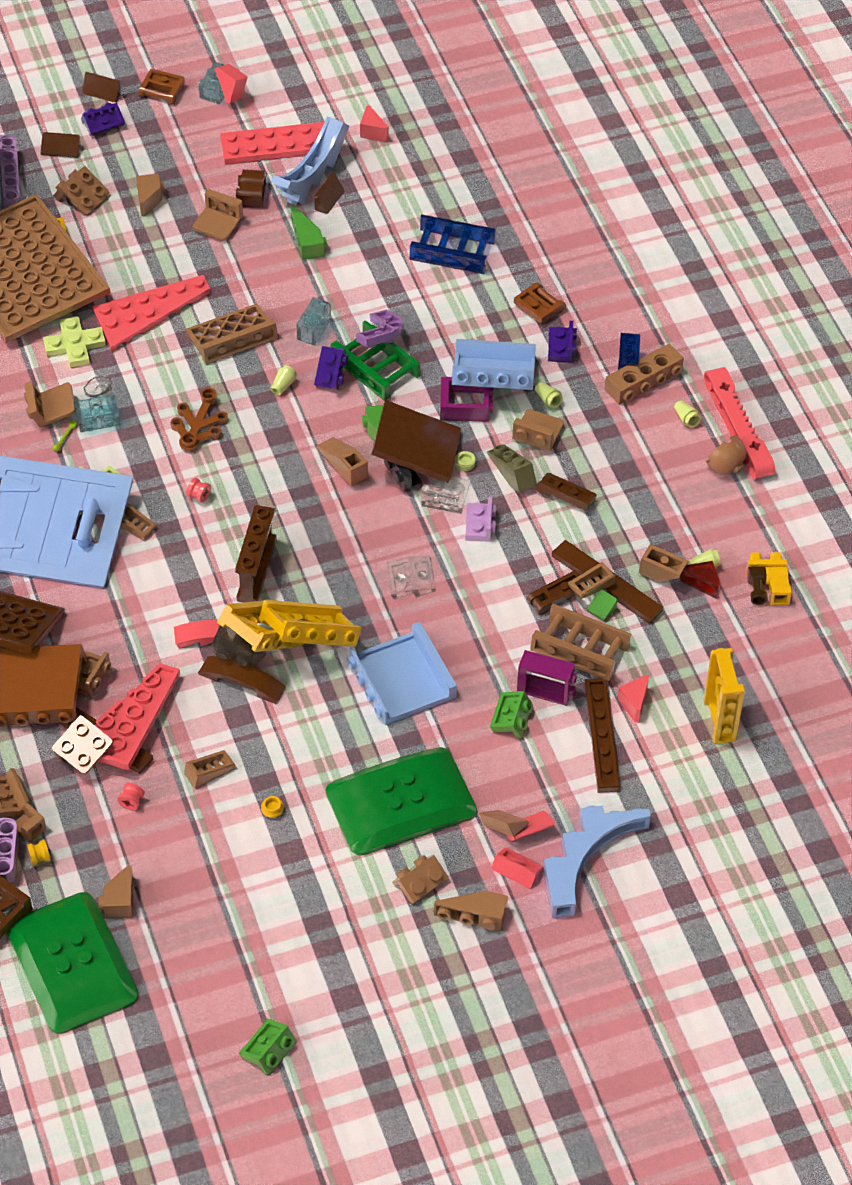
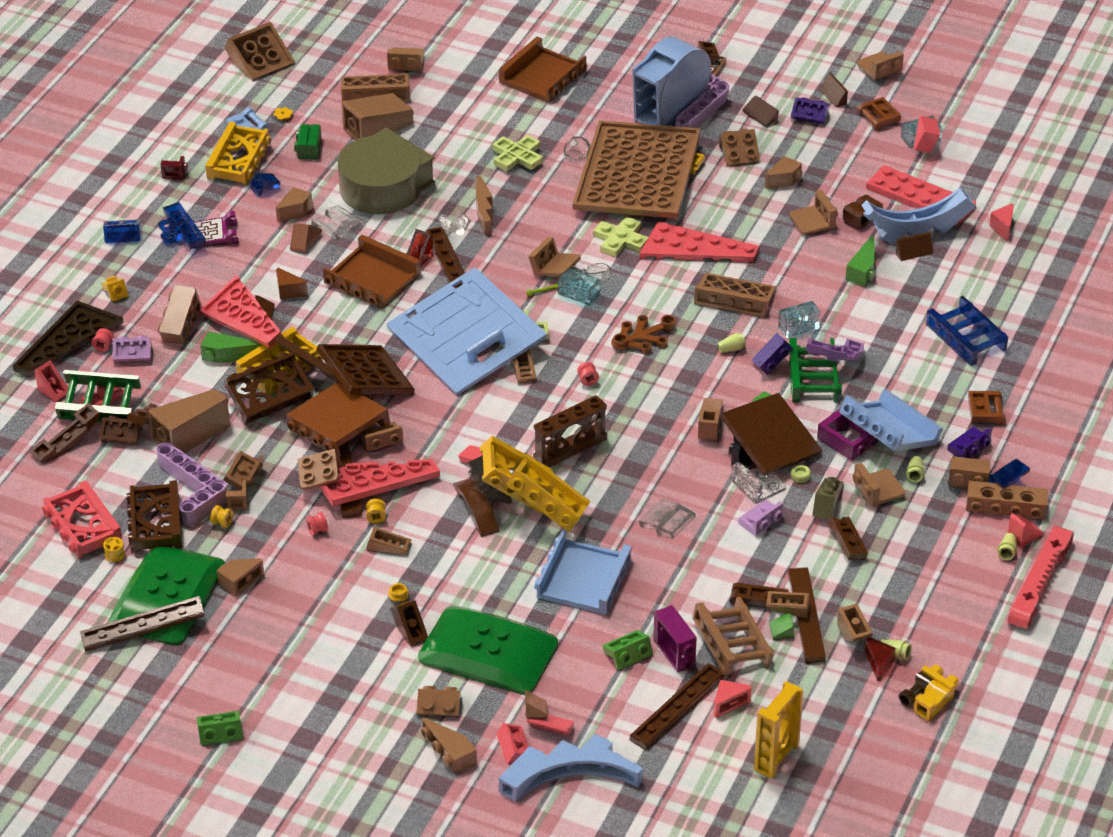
camera: 45 degrees right, 10 degrees down
medium nougat cylinder [706,435,747,475] -> none
none -> tile [80,596,205,652]
none -> yellow wheel [366,499,386,524]
none -> reddish brown slope [390,600,428,646]
none -> medium nougat bracket [857,51,904,80]
none -> medium nougat bracket [948,457,990,488]
none -> coral slope [1008,513,1044,547]

